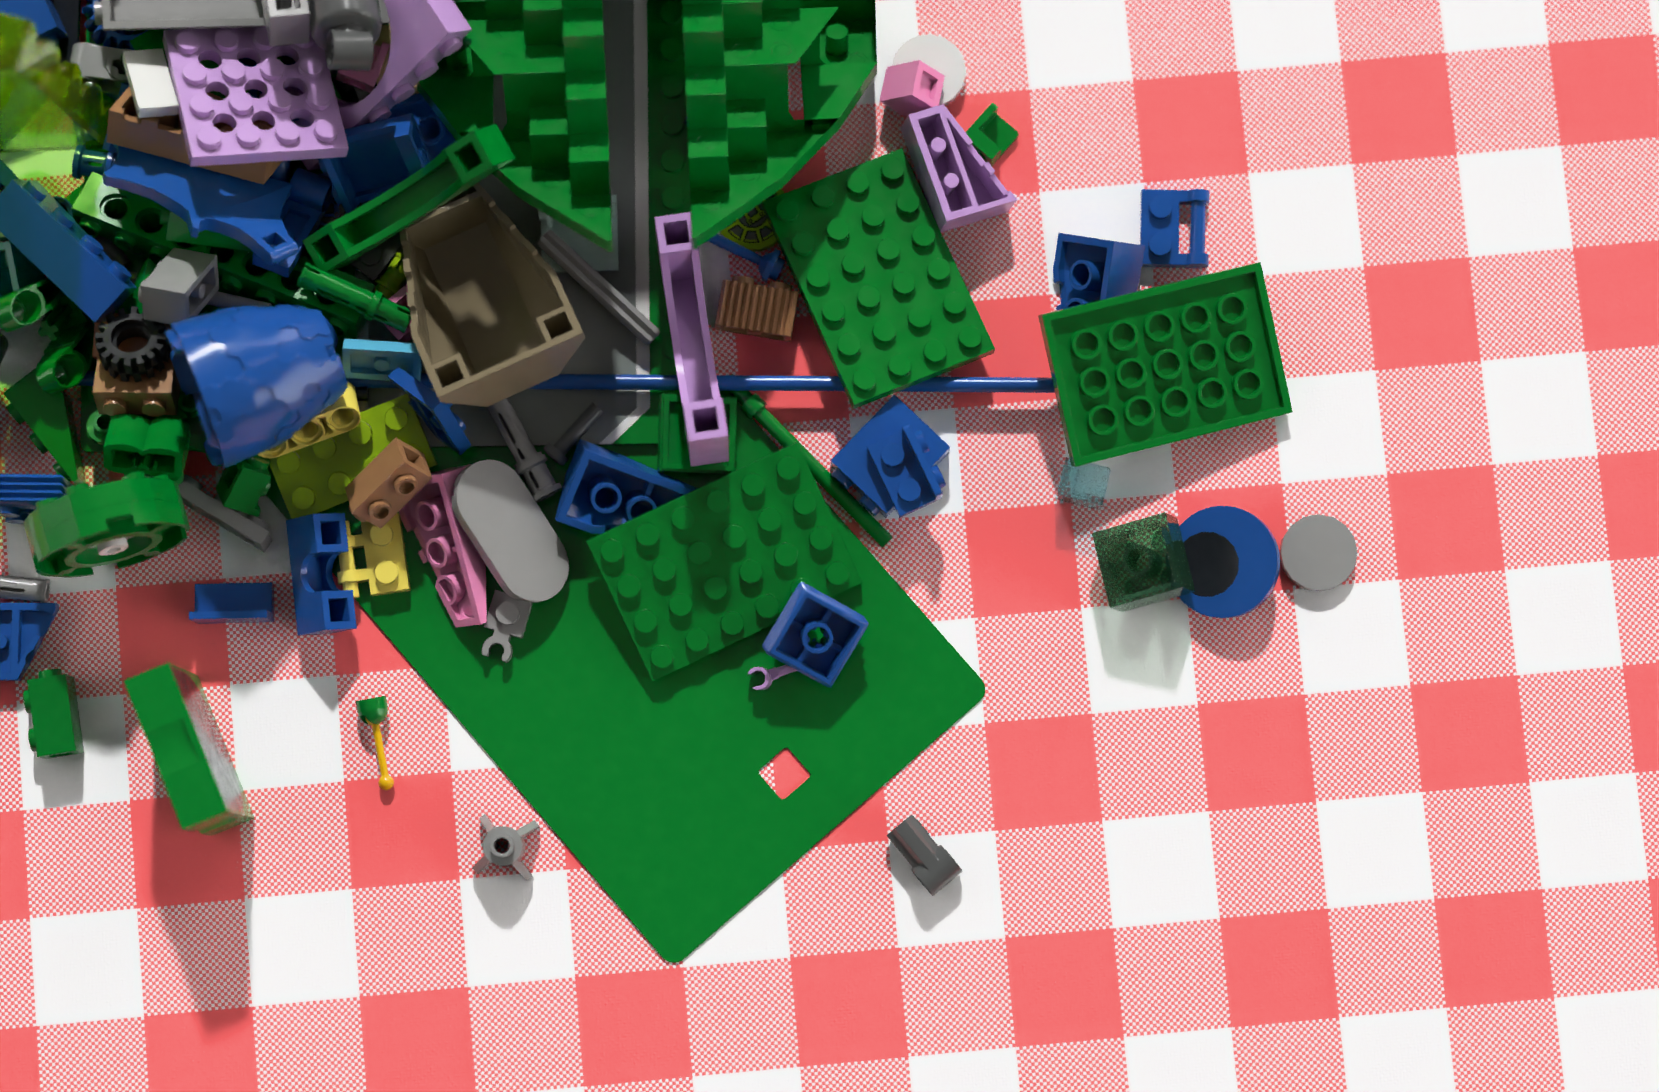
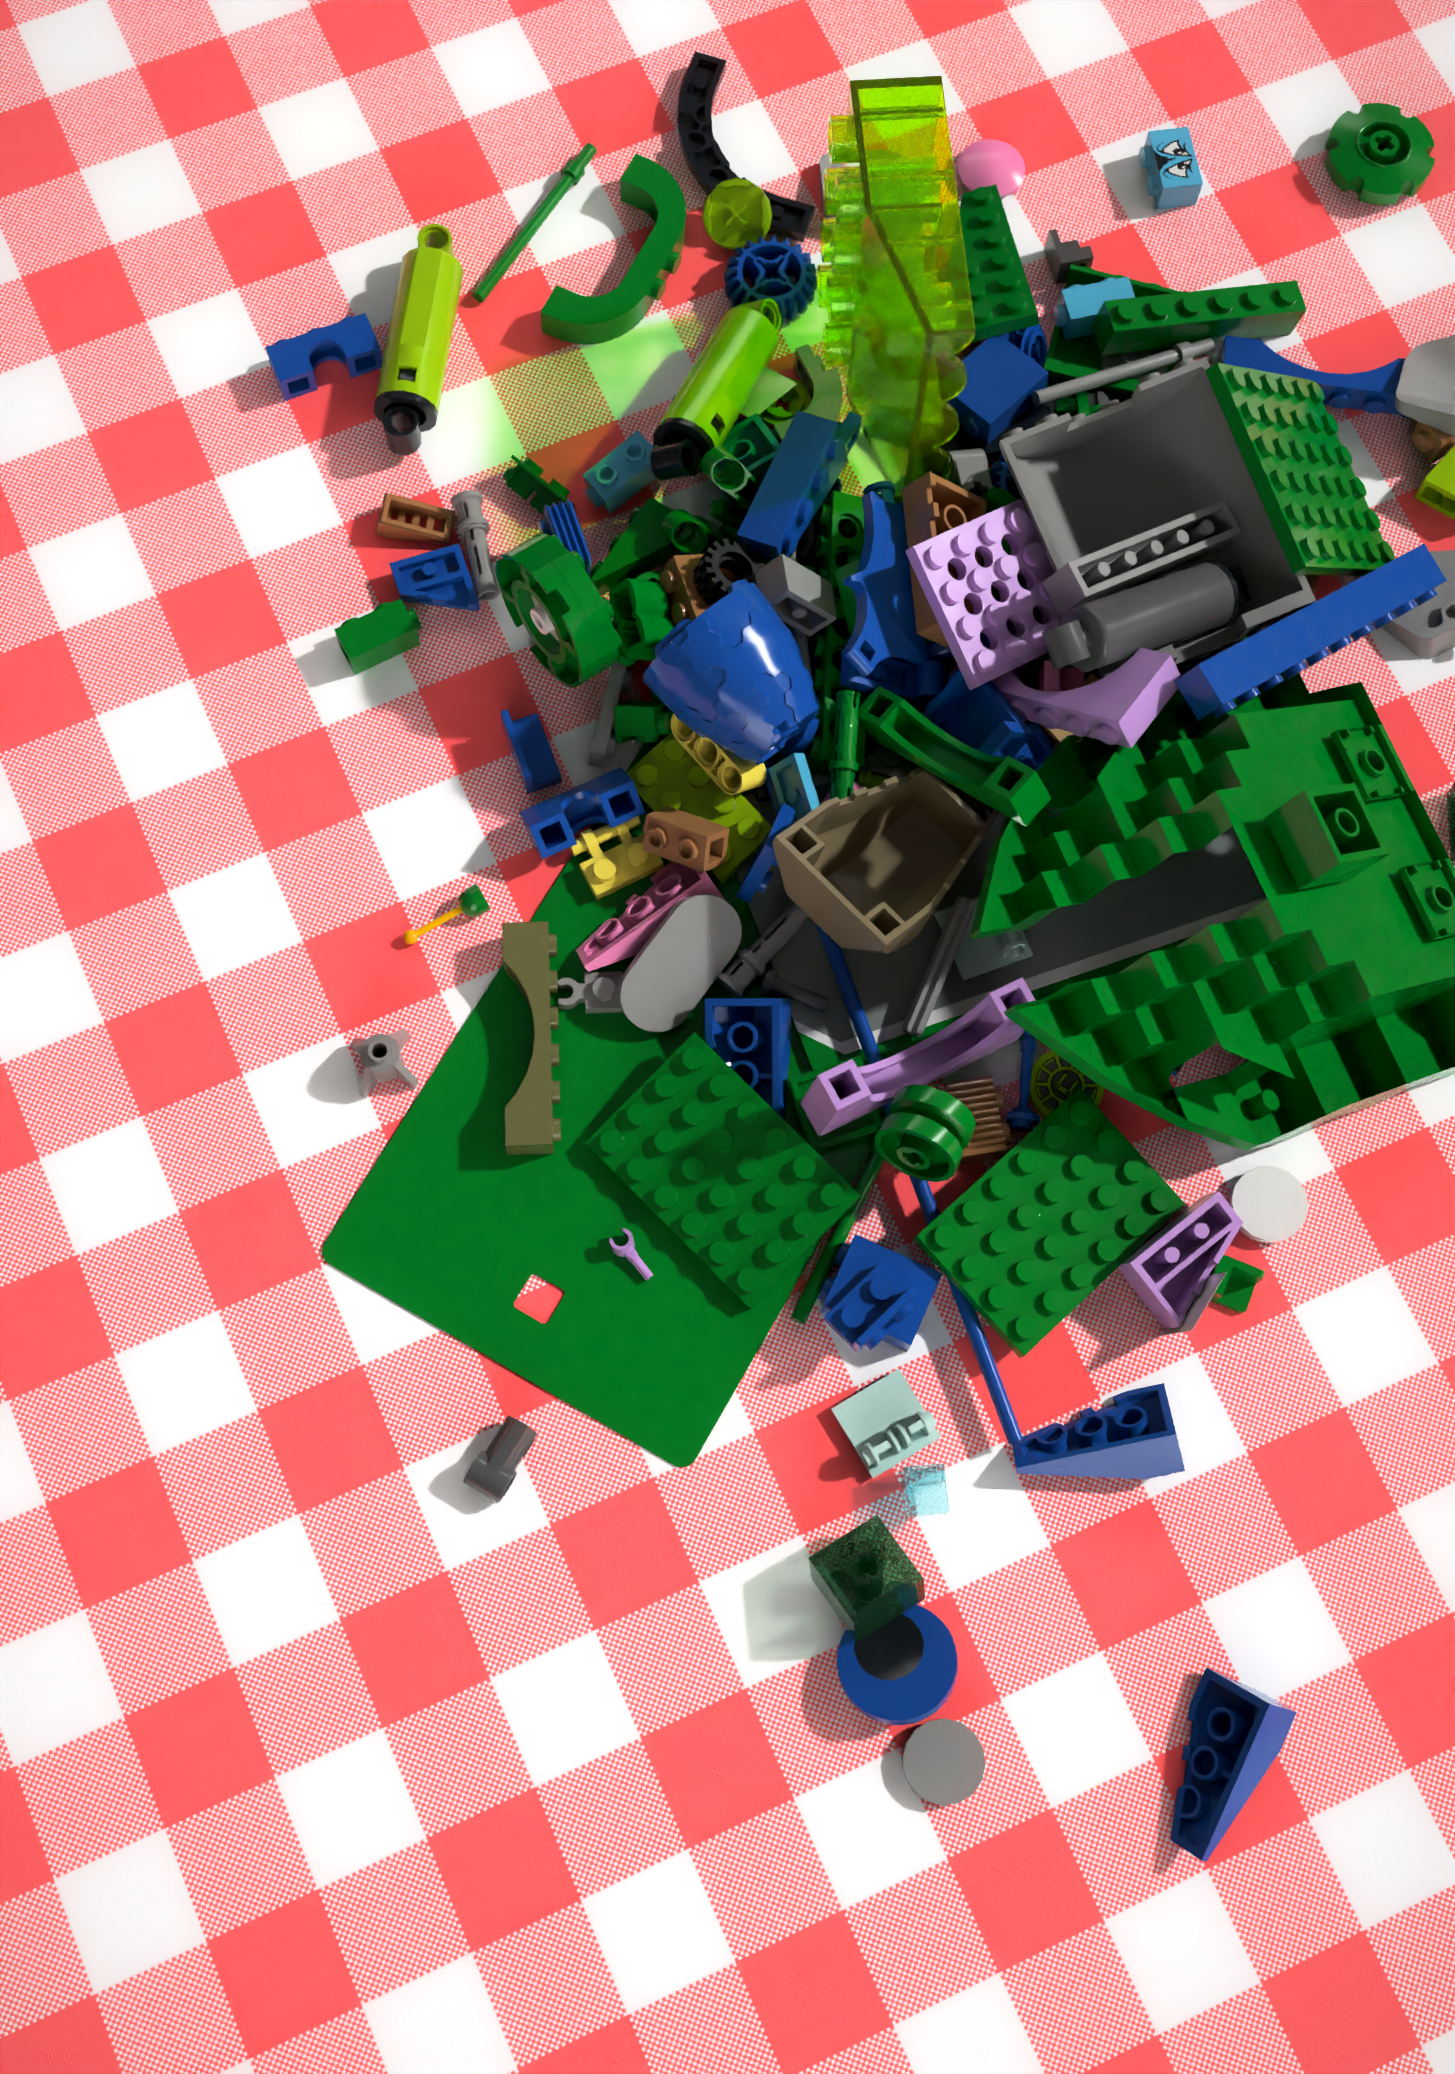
camera: 65 degrees right, 10 degrees down
white tile [123,48,178,118] -> none
green tile [124,662,255,836] -> none
blue brick [762,582,869,688] -> none
bright pink panel [879,60,945,117] -> none
green plate [1038,262,1293,467] -> none
blue plate [1139,189,1210,269] -> none
none -> olive arch [502,921,561,1155]
none -> light aqua hinge [831,1368,941,1479]
none -> green wheel [875,1084,976,1182]
none -> white sticker [1162,1272,1227,1336]
none -> blue wedge [1170,1667,1297,1862]

